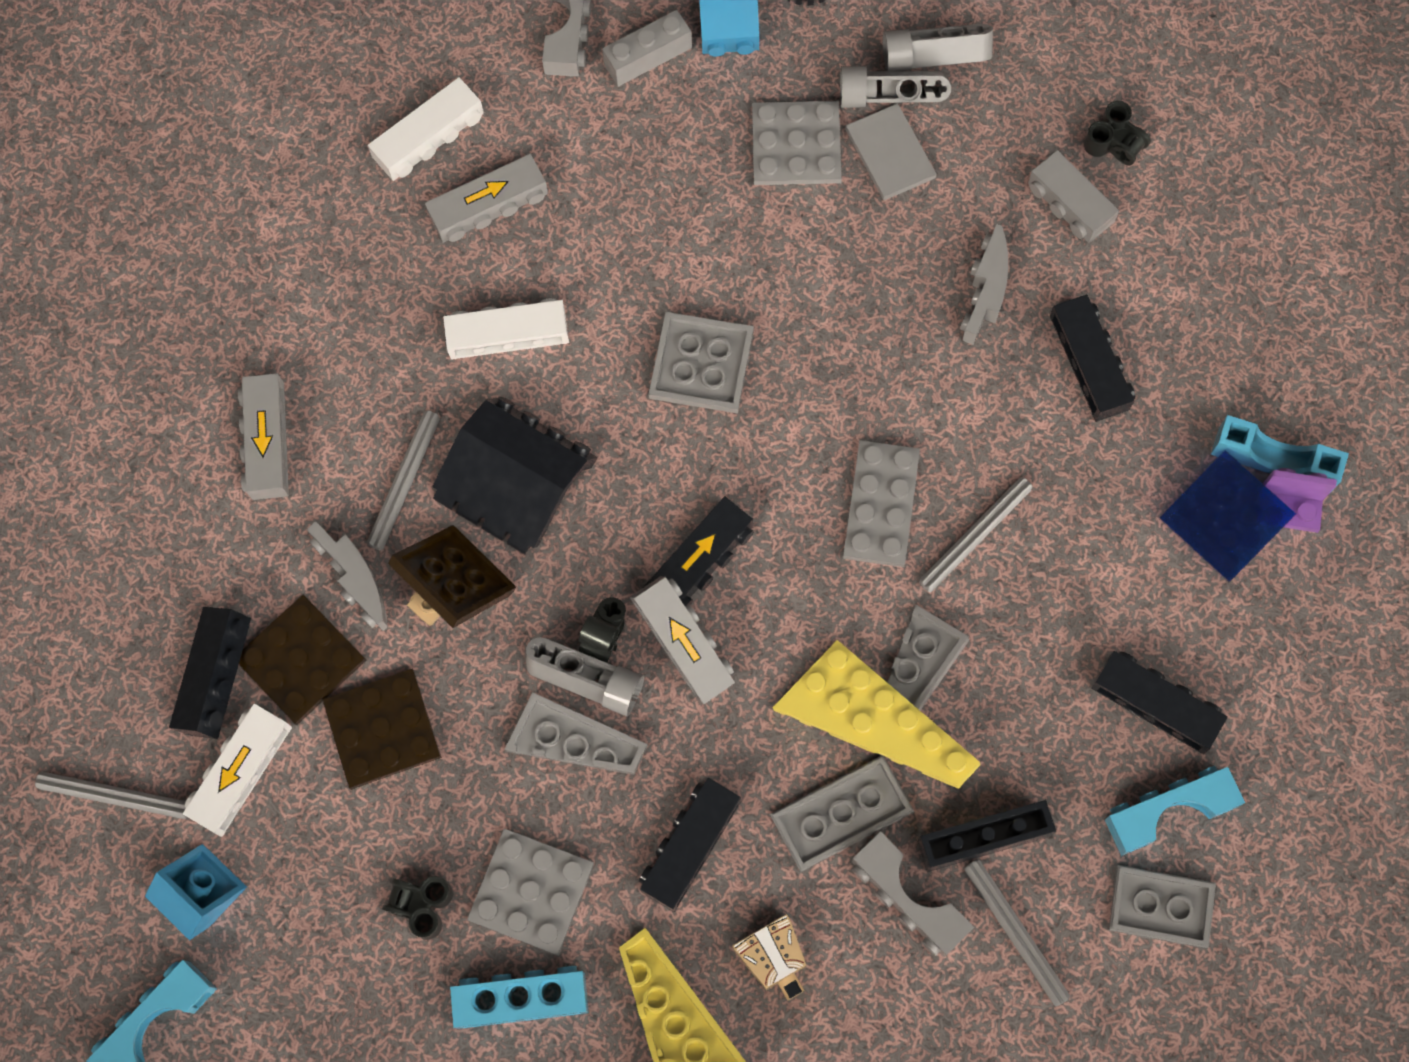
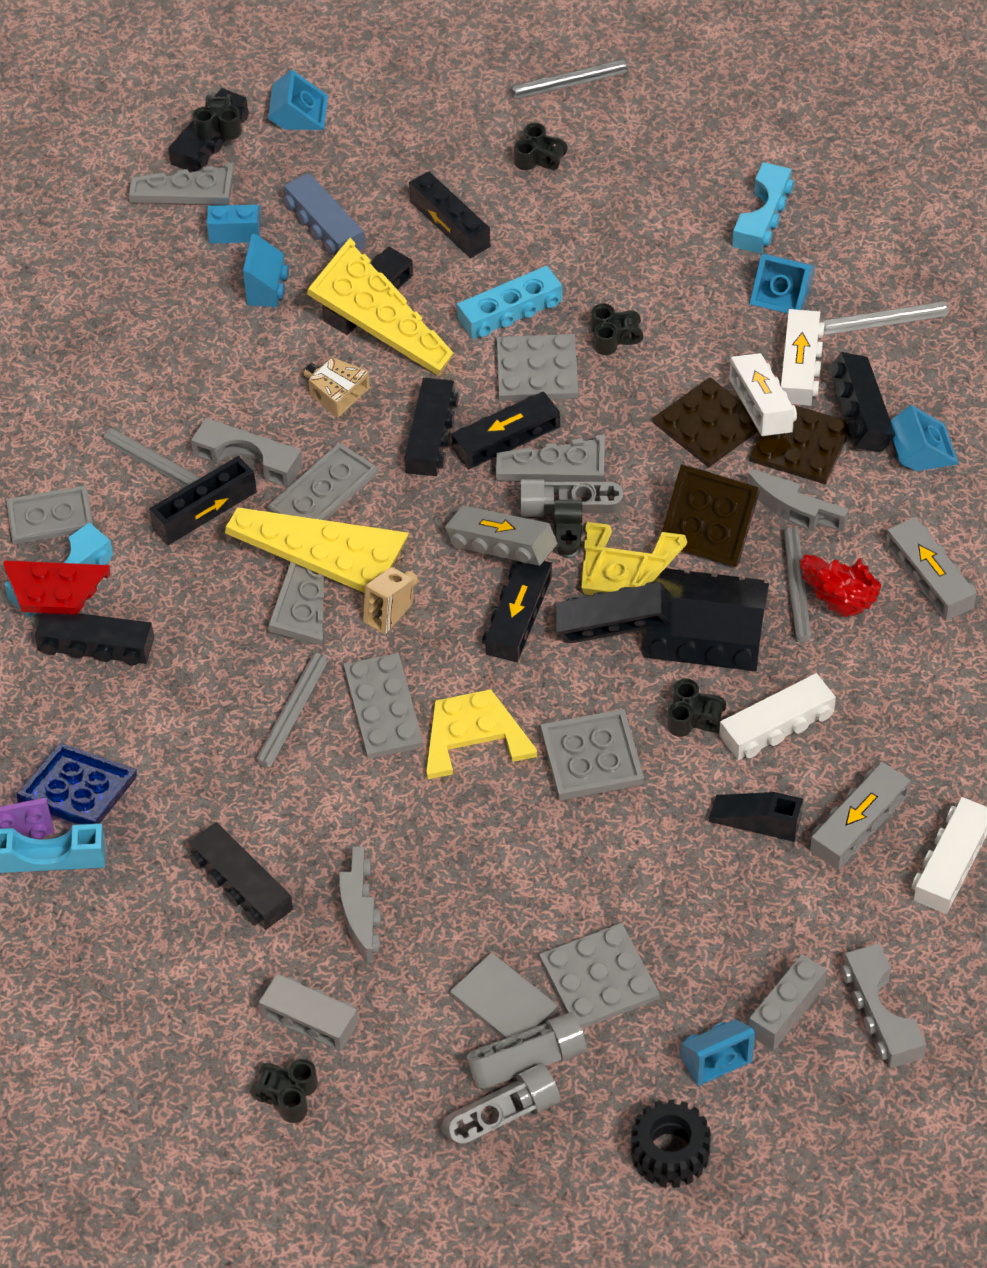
camera: 155 degrees right, 20 degrees down
none -> red wing [3,560,111,615]
none -> tan torso [363,568,418,634]
none -> light yellow wing [427,689,537,779]
none -> black brick [452,391,560,470]
none -> black brick [556,582,672,643]
none -> light yellow wing [581,522,687,596]
none -> pearl dark grey piece [667,678,727,737]
none -> black slope [709,792,803,842]
none -> white brick [729,353,797,436]
none -> red hair [799,554,882,617]
none -> dark azure slope [890,405,959,471]

